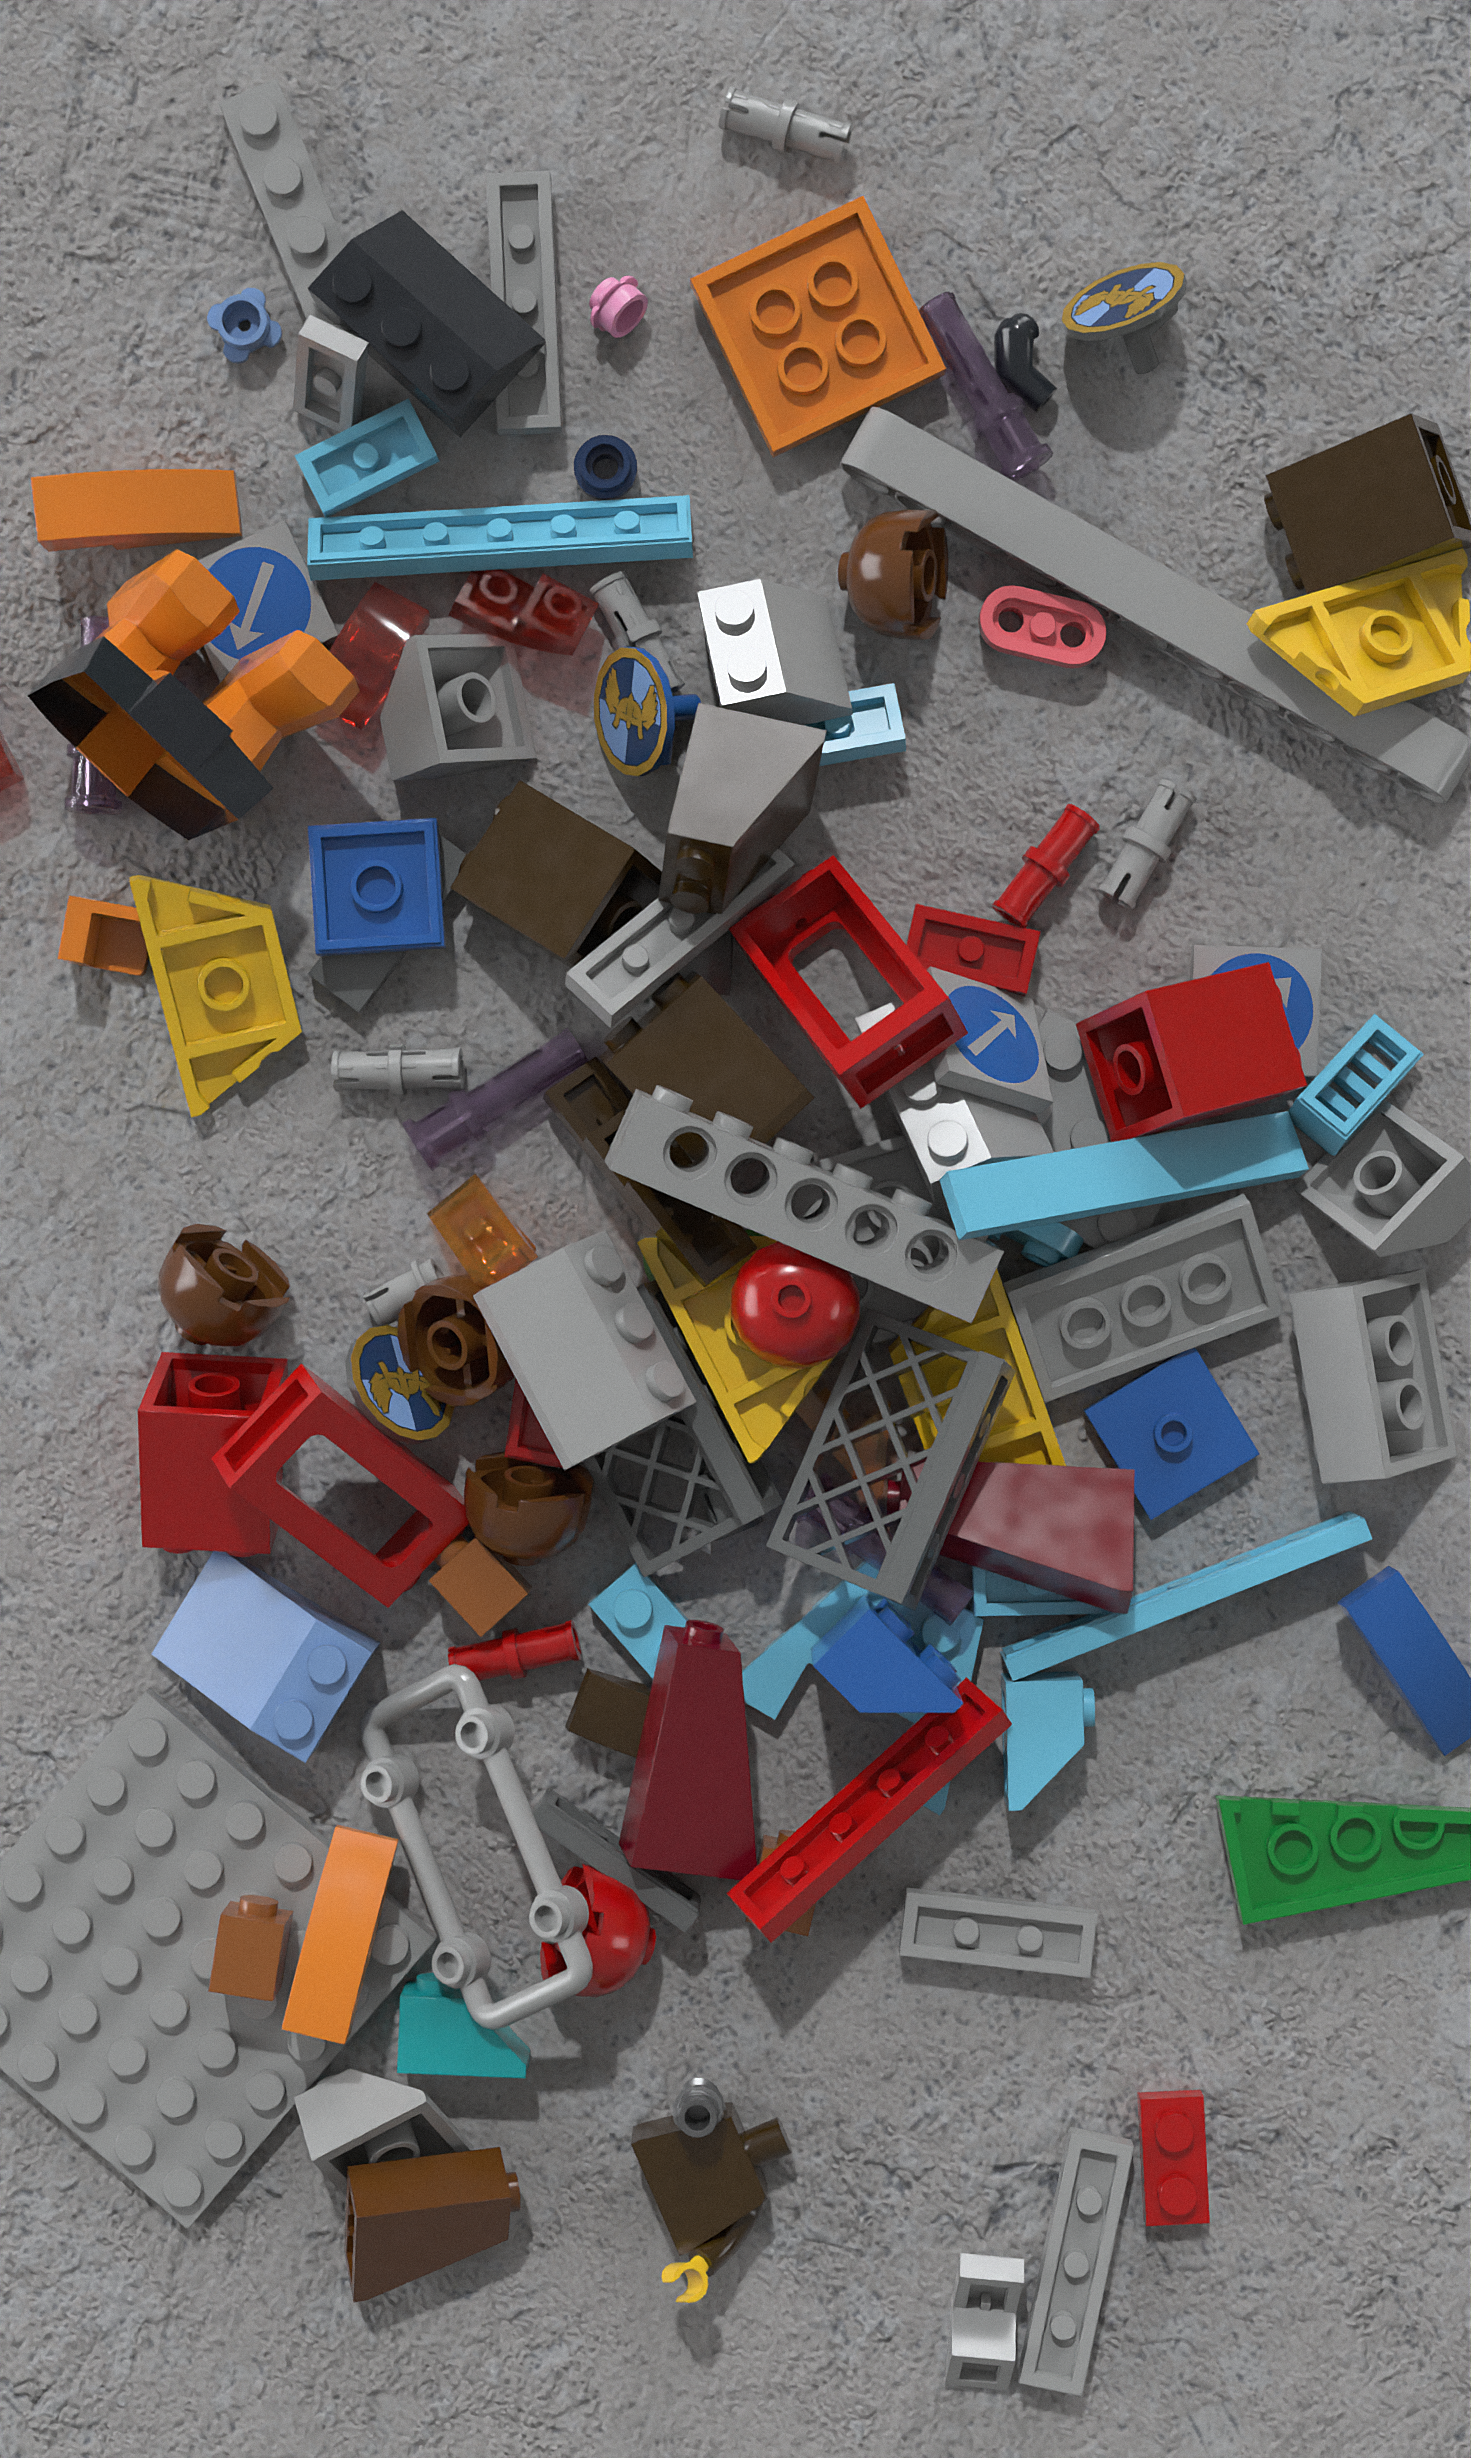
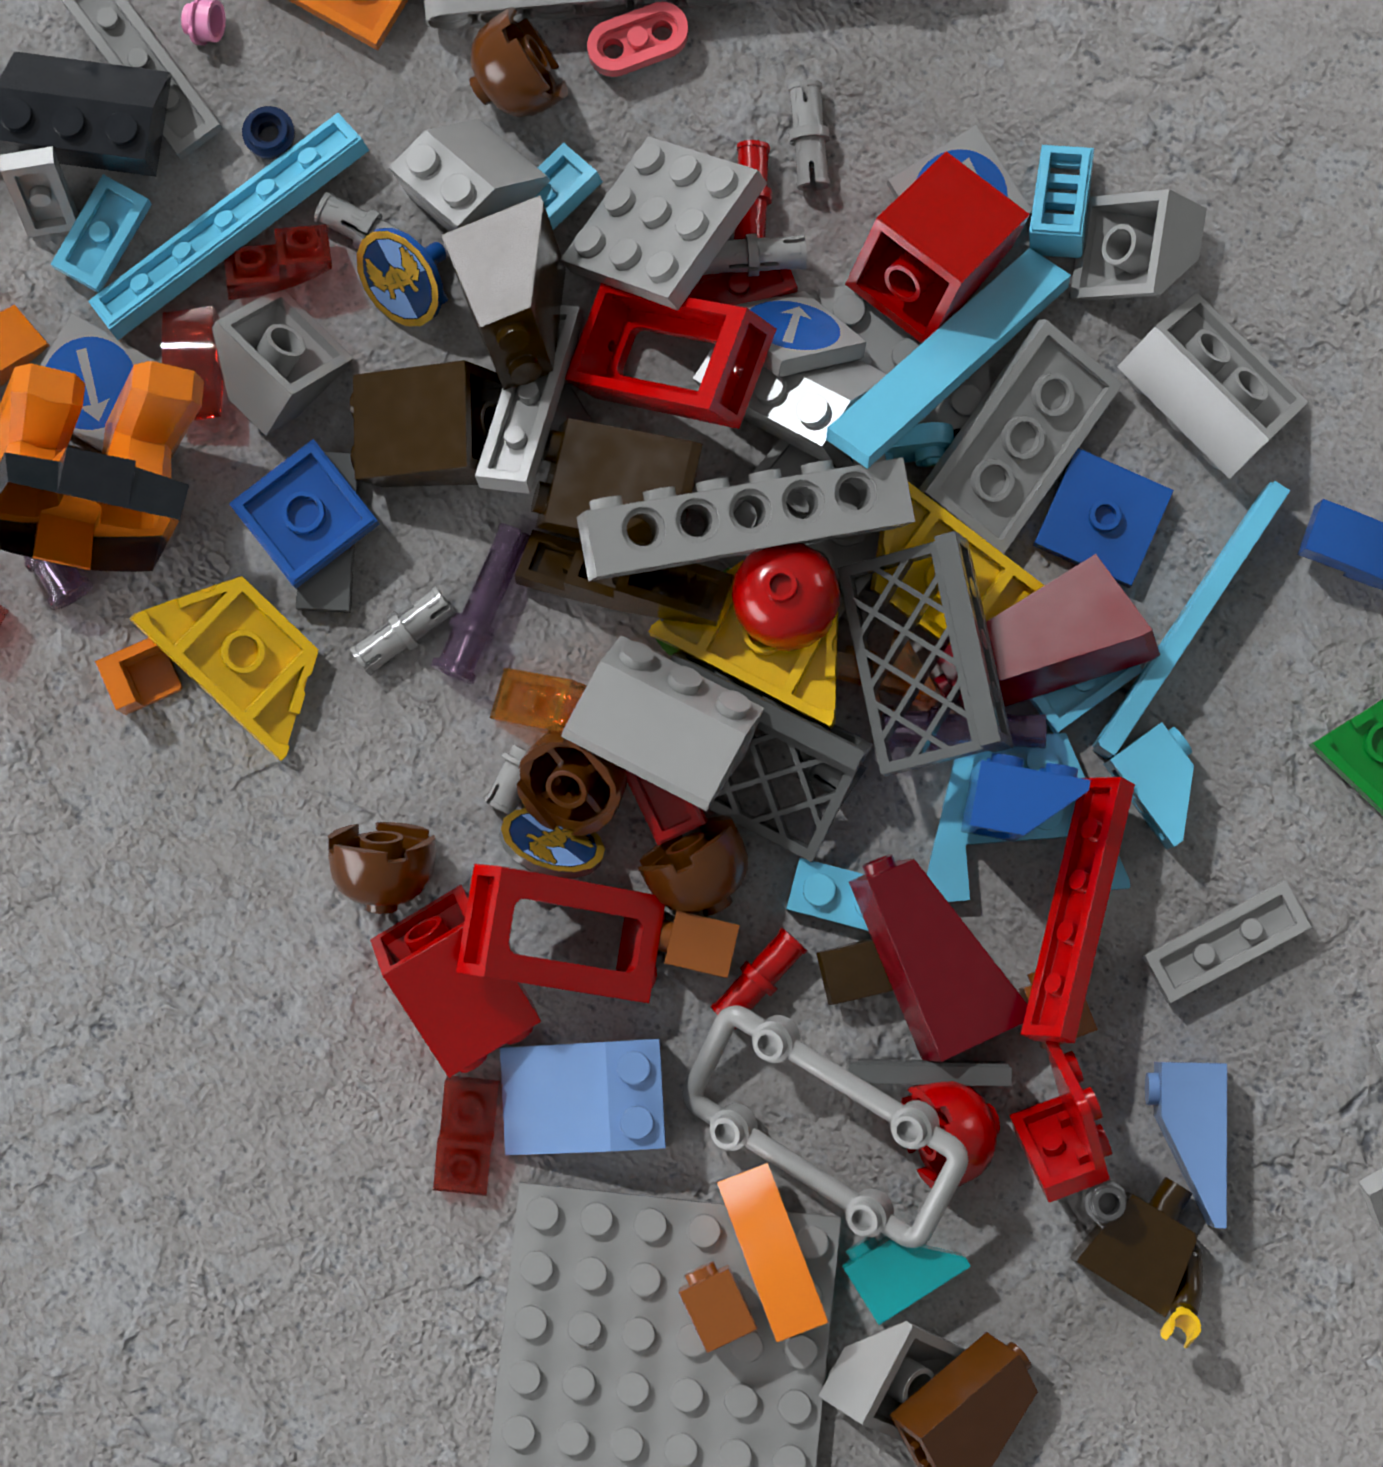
camera: 30 degrees left, 5 degrees down
none -> clear red slope [433,1076,500,1196]
none -> light grey plate [560,136,767,310]
none -> light grey pin [703,233,807,277]
none -> red bracket [1009,1042,1112,1203]
none -> medium blue slope [1145,1062,1227,1228]

